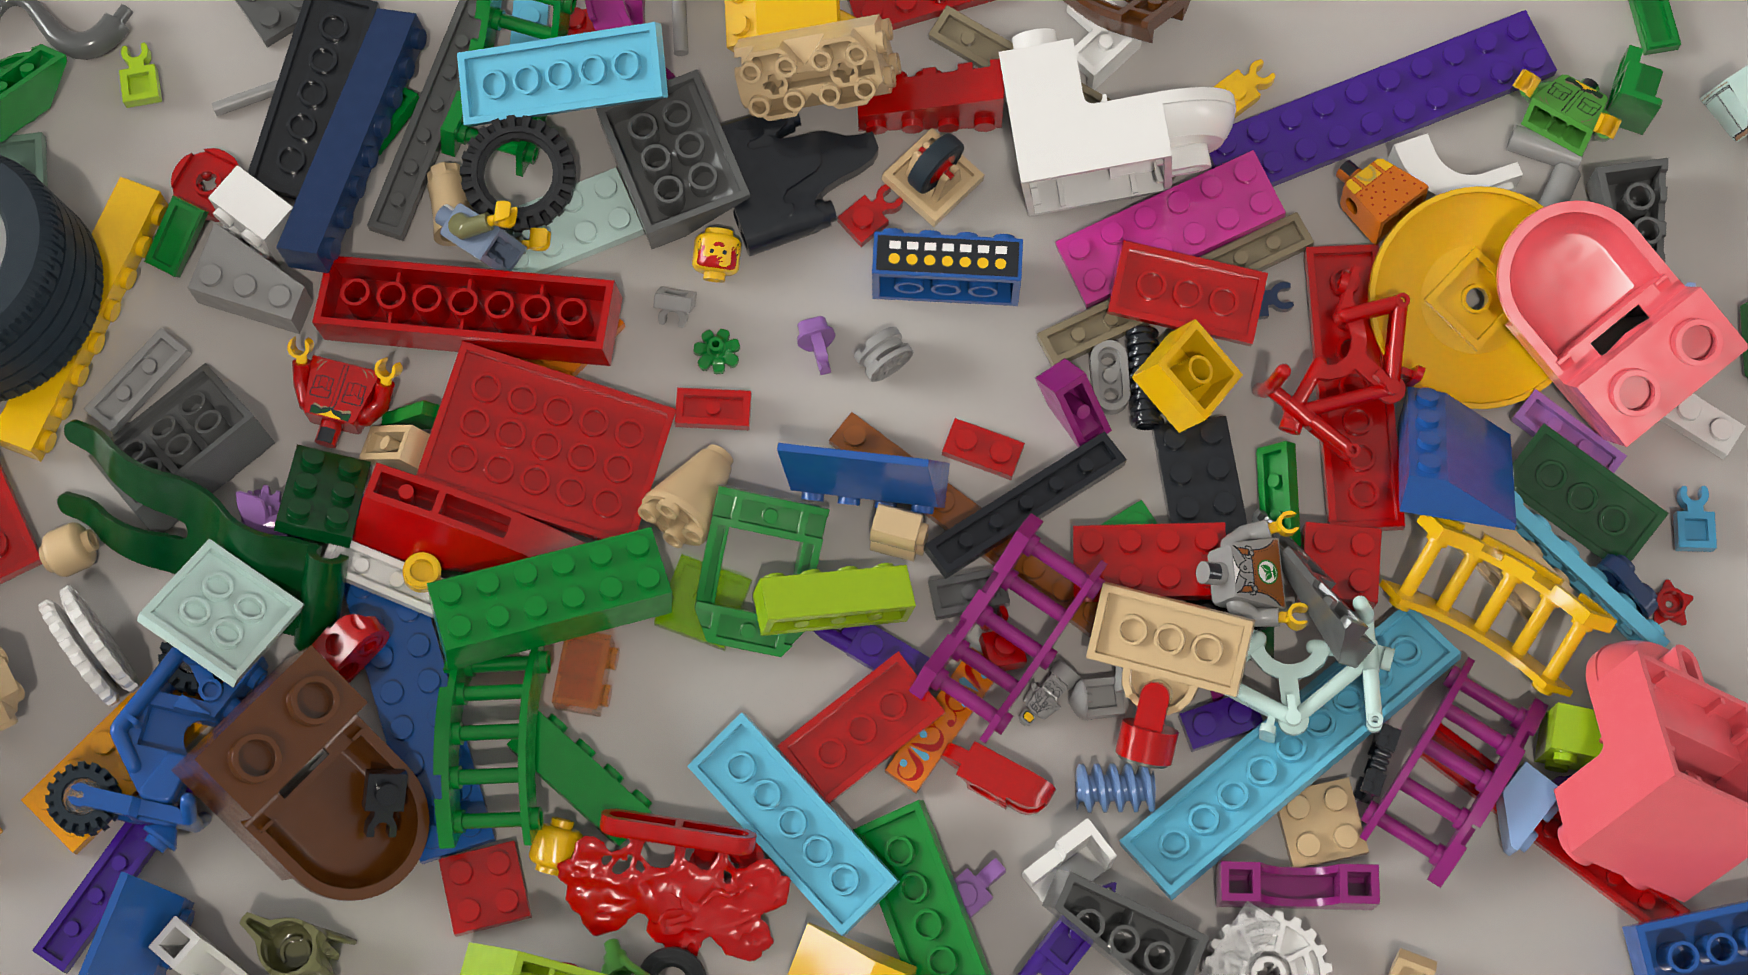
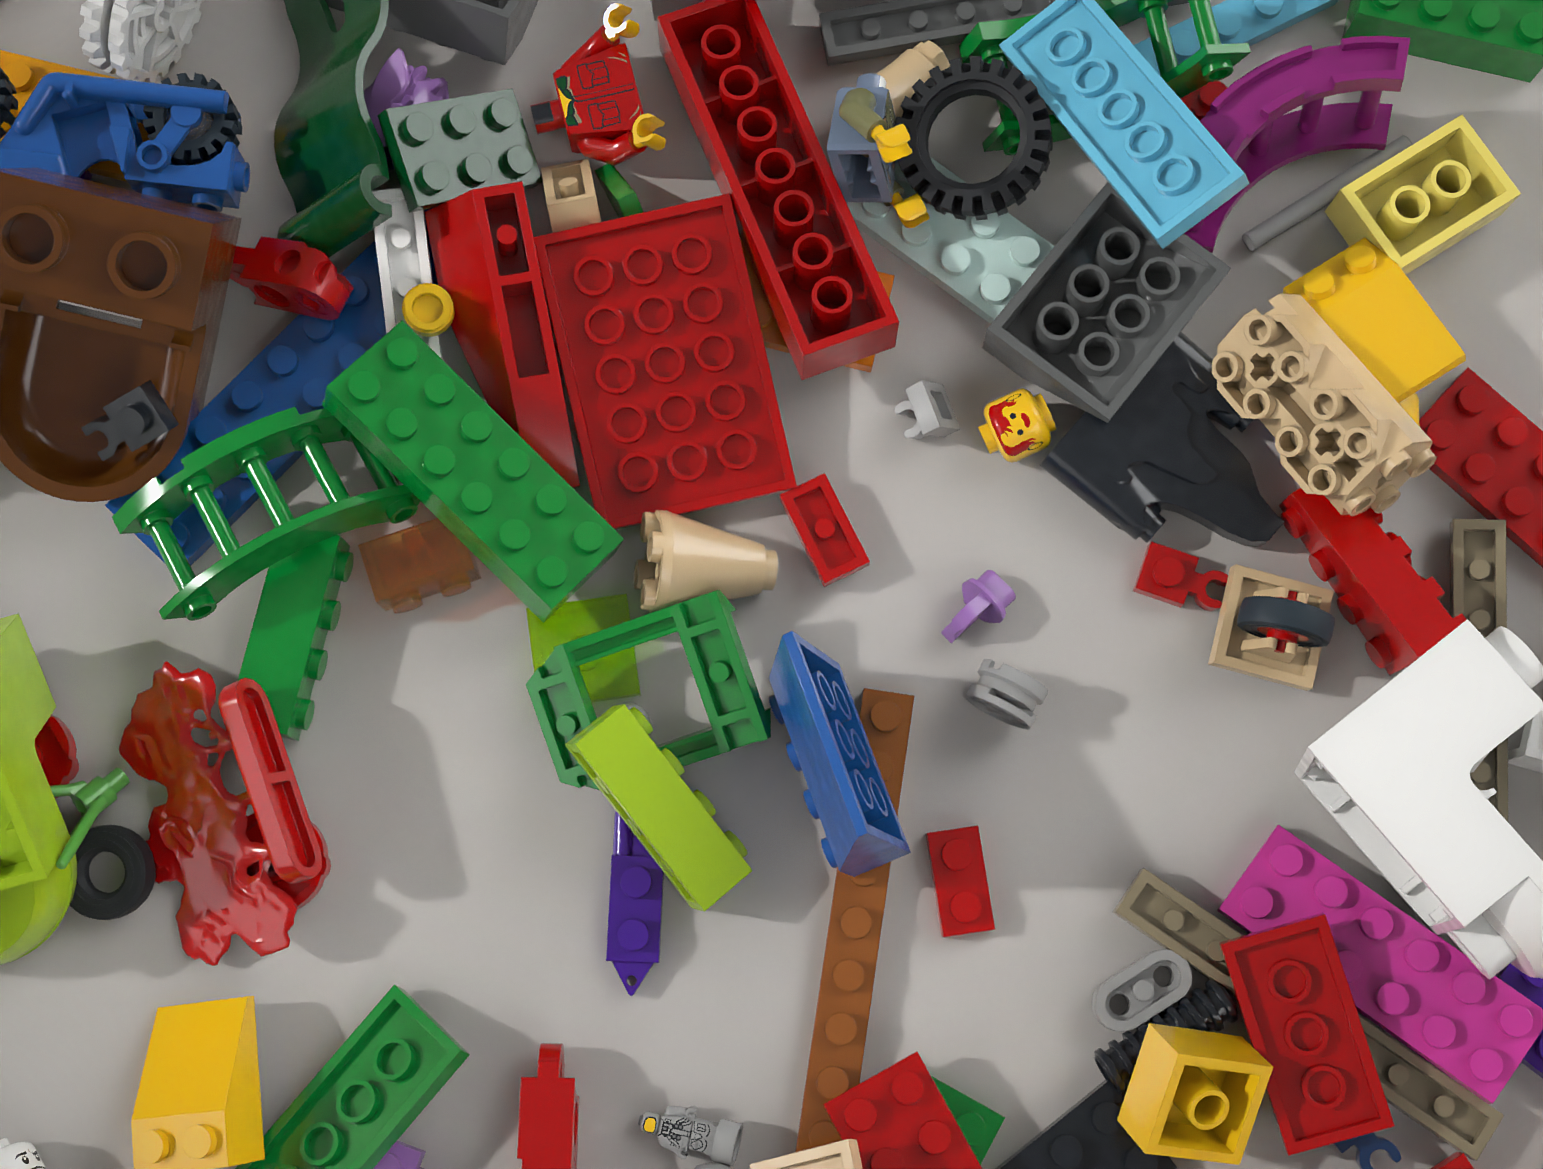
camera: 60 degrees right, 5 degrees up
light aqua plate [137,539,304,688] -> none
red plate [438,840,532,937] -> none
yellow head [529,816,583,876] -> none
medium azure plate [687,712,900,936] -> none
green plant [693,329,740,375] -> none
red plate [777,651,946,804] -> none
tan brick [870,503,929,562] -> none
brick [872,228,1023,306] -> none
orange tile [885,647,994,794] -> none
magenta fence [909,513,1108,744] -> none
black plate [923,431,1127,579] -> none
dark grey plate [928,568,1010,620] -> none
red plate [979,605,1027,671] -> none
magenta slope [1035,358,1112,448] -> none

